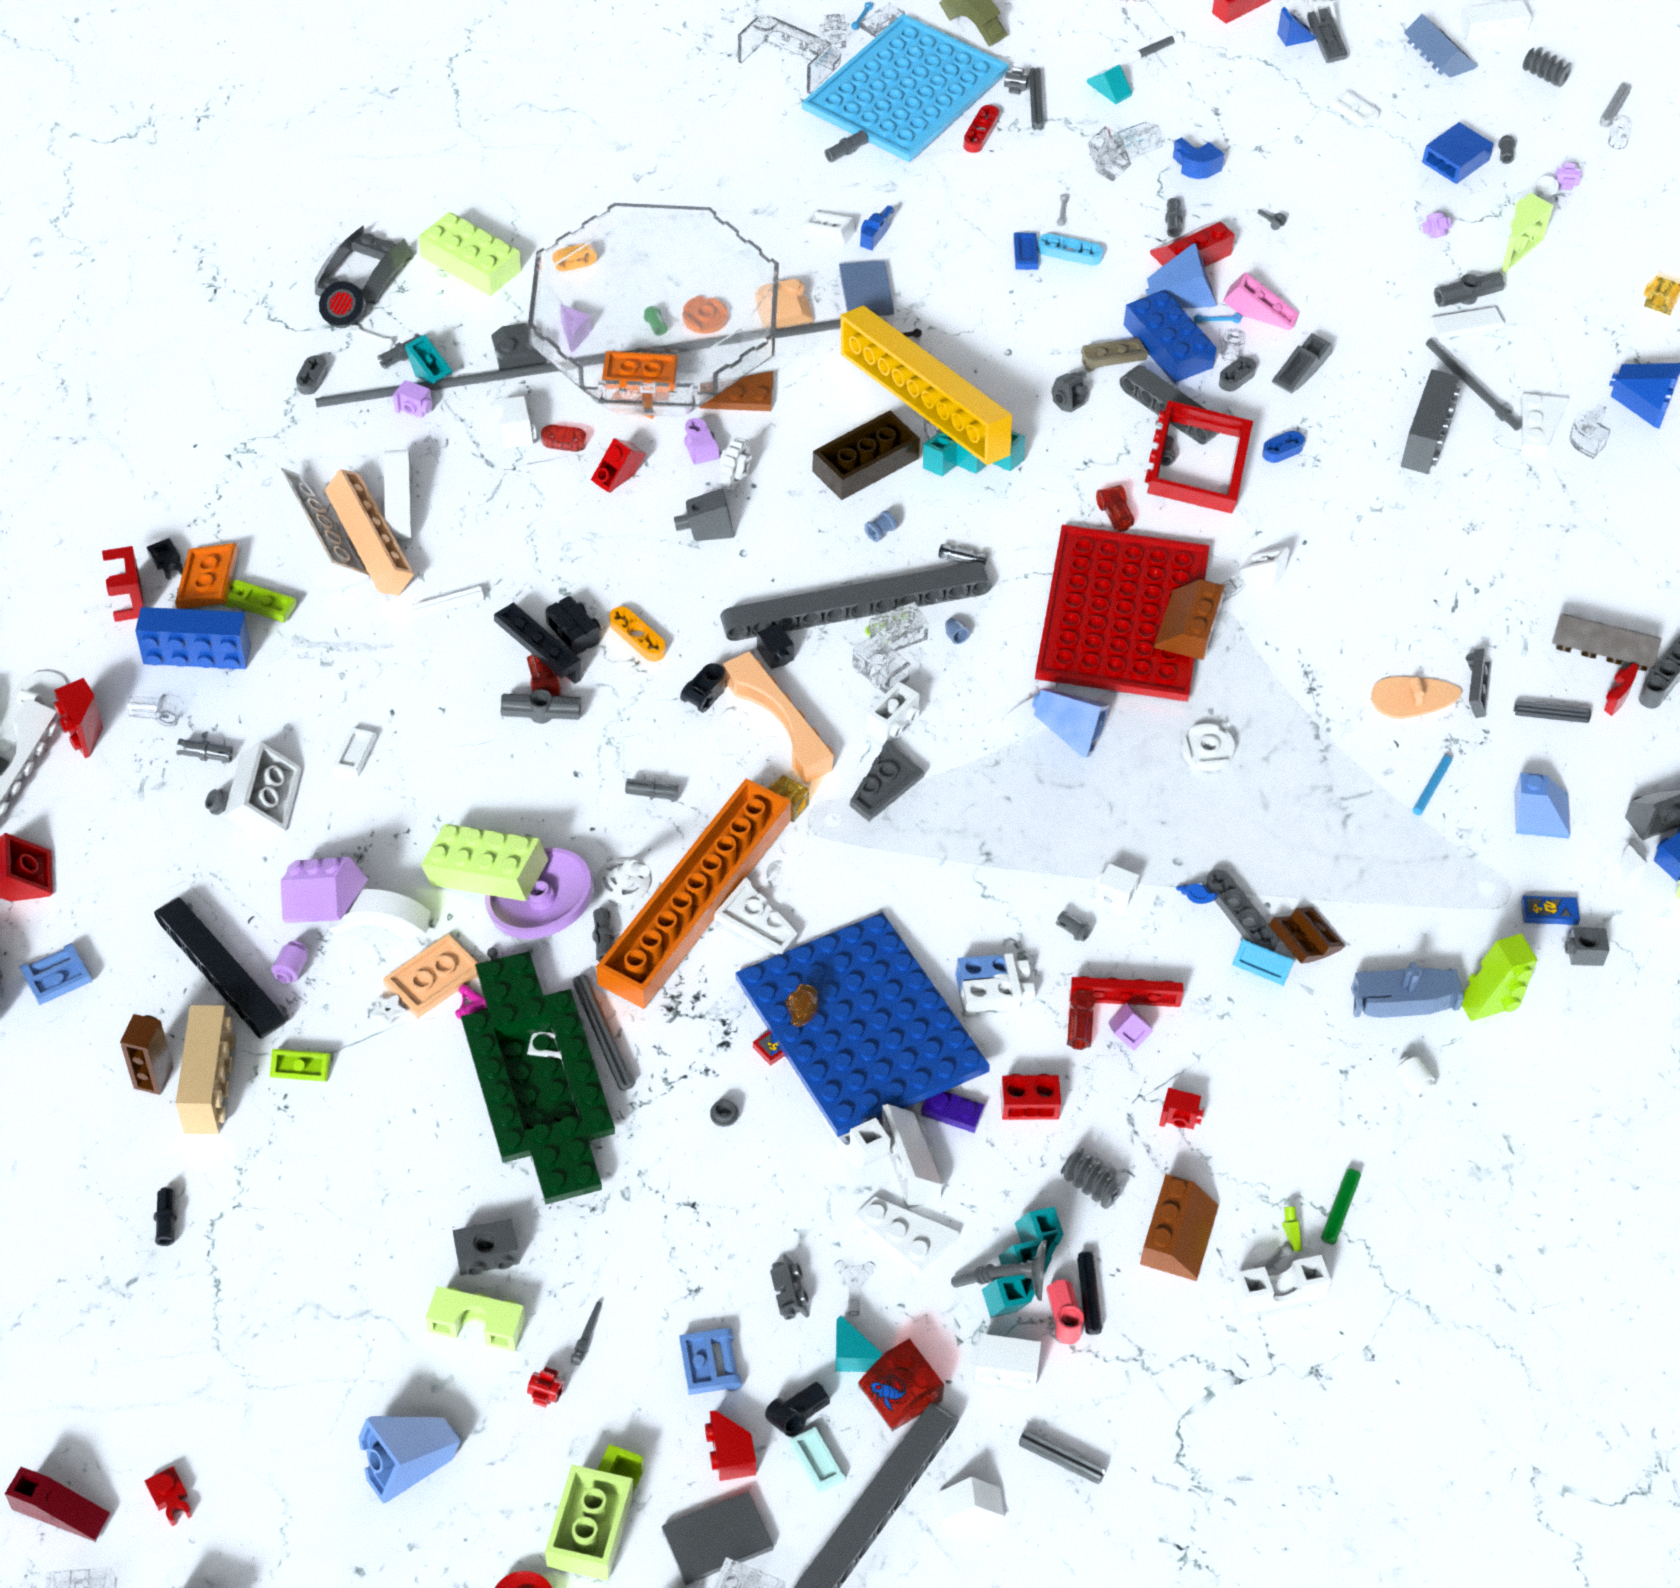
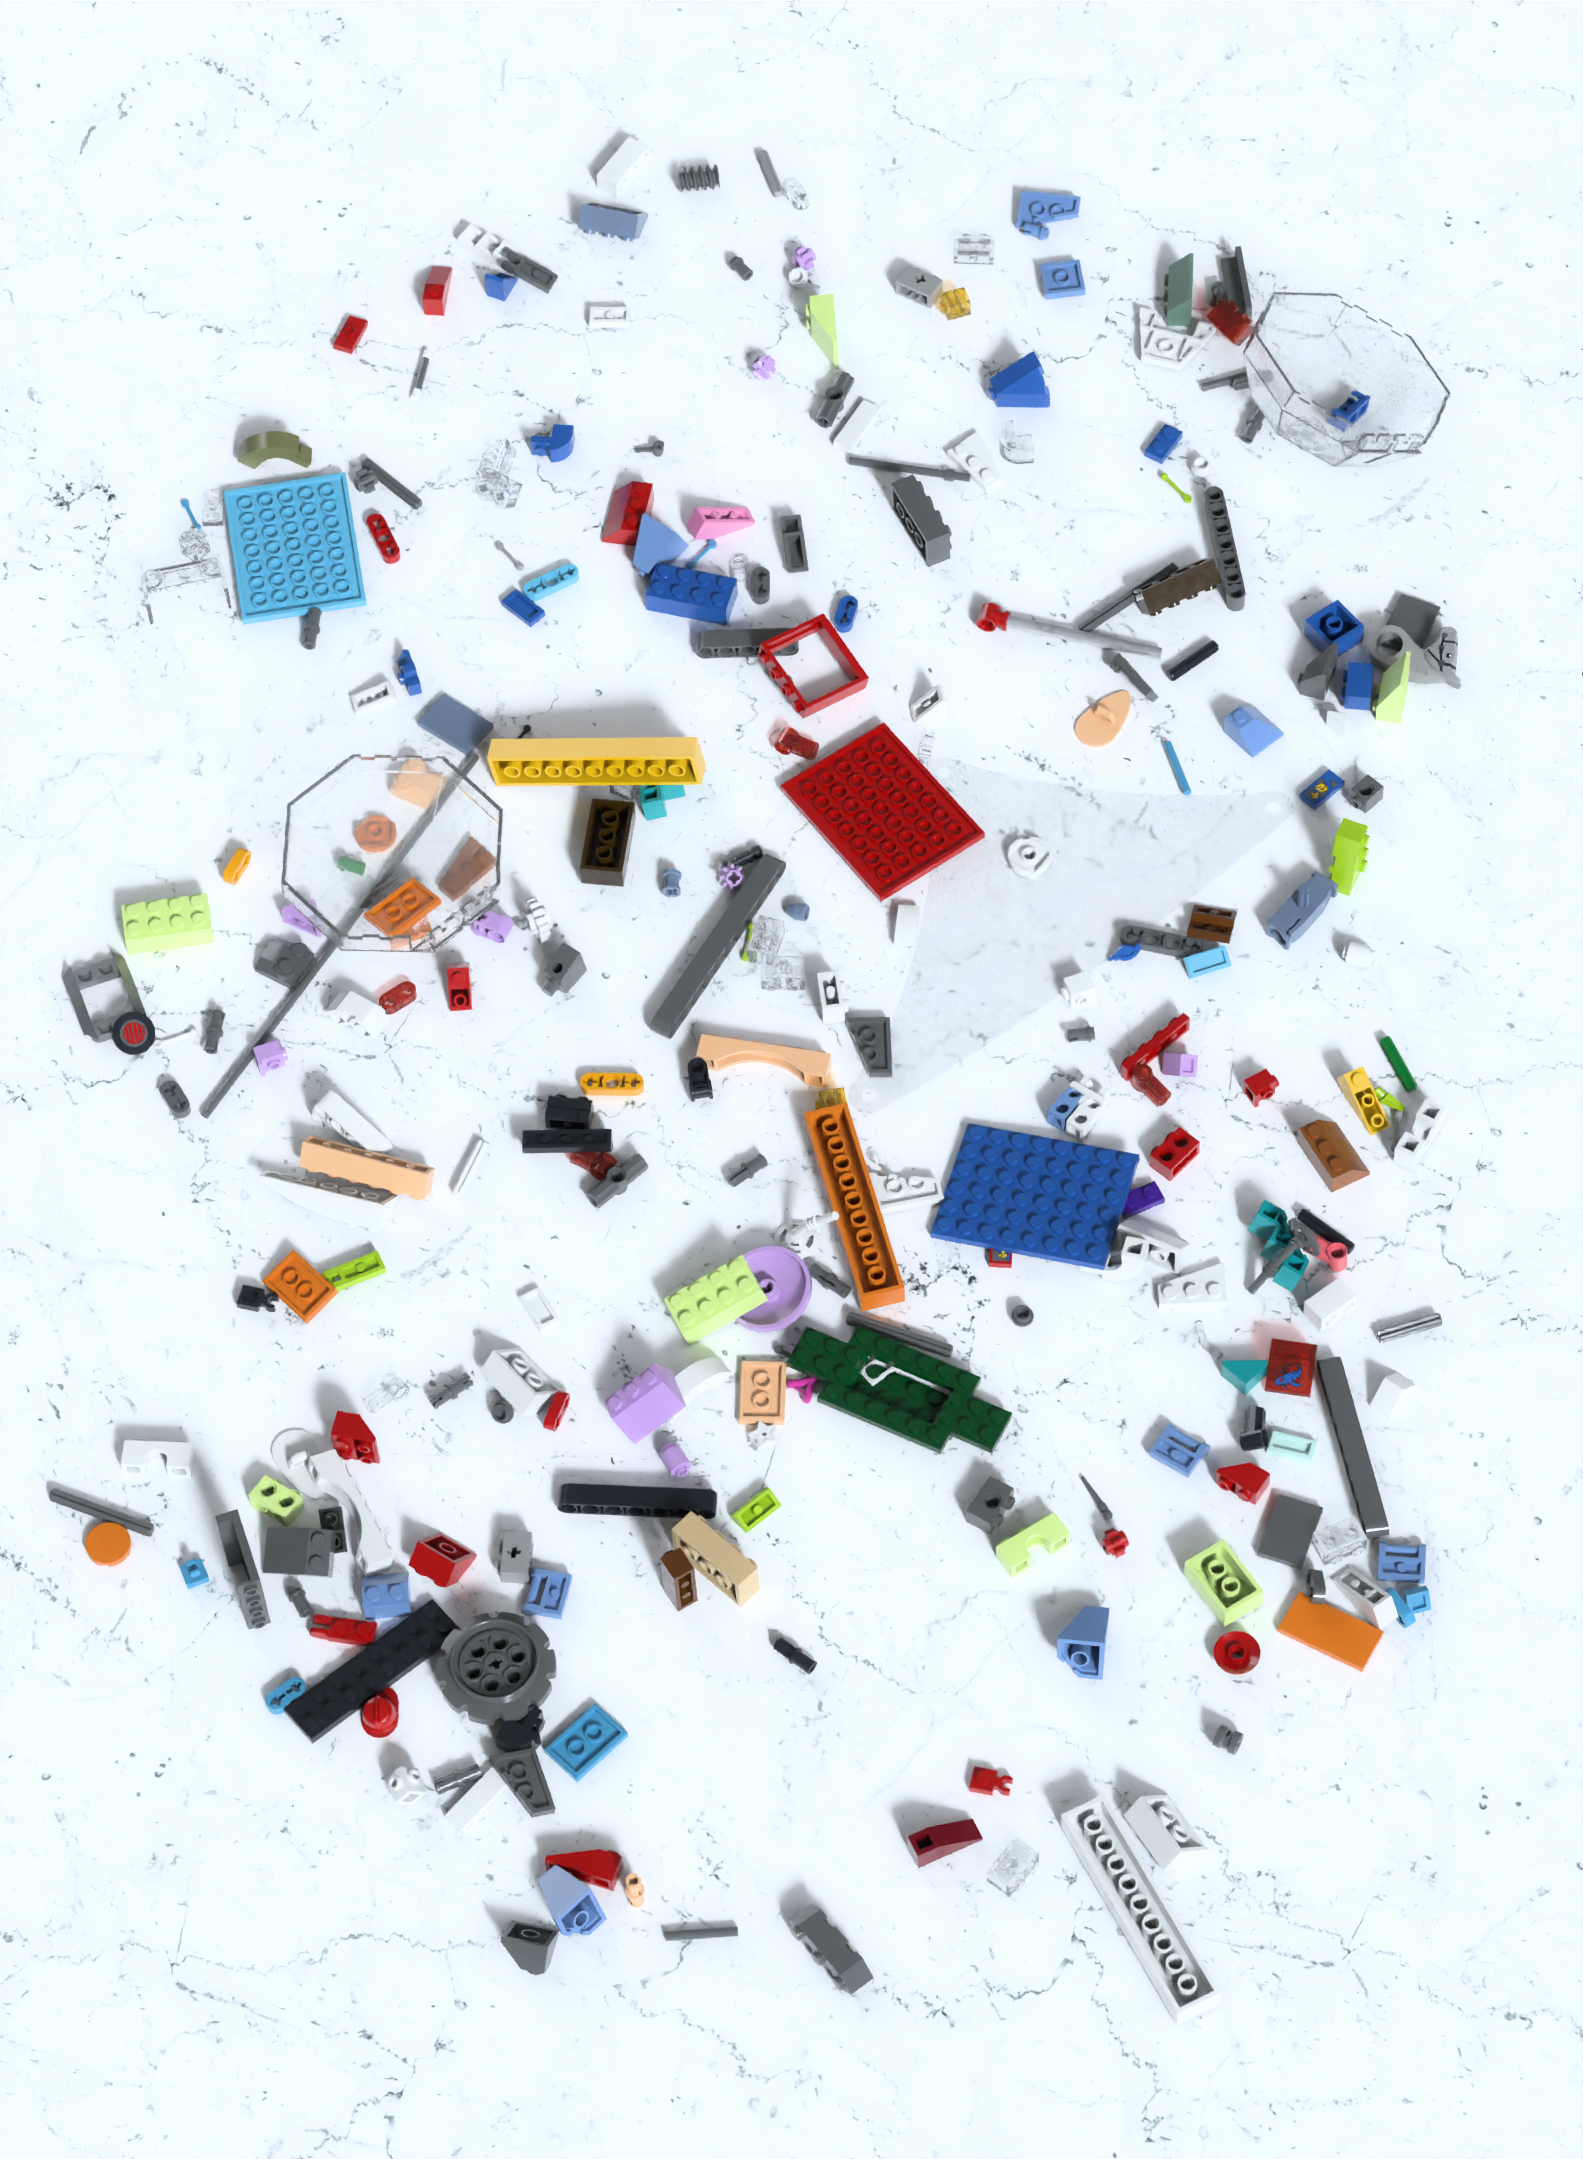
camera: 40 degrees left, 5 degrees up
red panel [102,546,144,622] -> none
blue brick [135,607,251,669] -> none
teal slope [405,334,453,384] -> none
lime panel [597,1444,644,1494] -> none
black brick [757,623,794,670] -> none
dark grey hinge [770,1254,809,1320] -> none
clear orange rock [785,984,818,1027] -> none
slope [1032,688,1110,758] -> none
dark grey hand [1051,371,1088,413] -> none
dark grey piece [1061,1147,1125,1209] -> none
dark tan hinge [1081,338,1148,372] -> none
teal slope [1086,64,1132,105] -> none
dark orange slope [1154,579,1225,660] -> none
dark grey pin [1165,198,1183,238] -> none
blue brick [1422,122,1494,184] -> none
red slope [1604,663,1638,716] -> none
none -> light grey brick [497,1531,534,1584]
none -> red beam [543,1390,570,1432]
none -> lavender gear [716,862,745,890]
none -> light grey brick [896,265,943,309]
none -> flat silver piece [976,602,1163,660]
none -> dark grey axle [1078,562,1178,632]
none -> yellow slope [1337,1066,1391,1136]

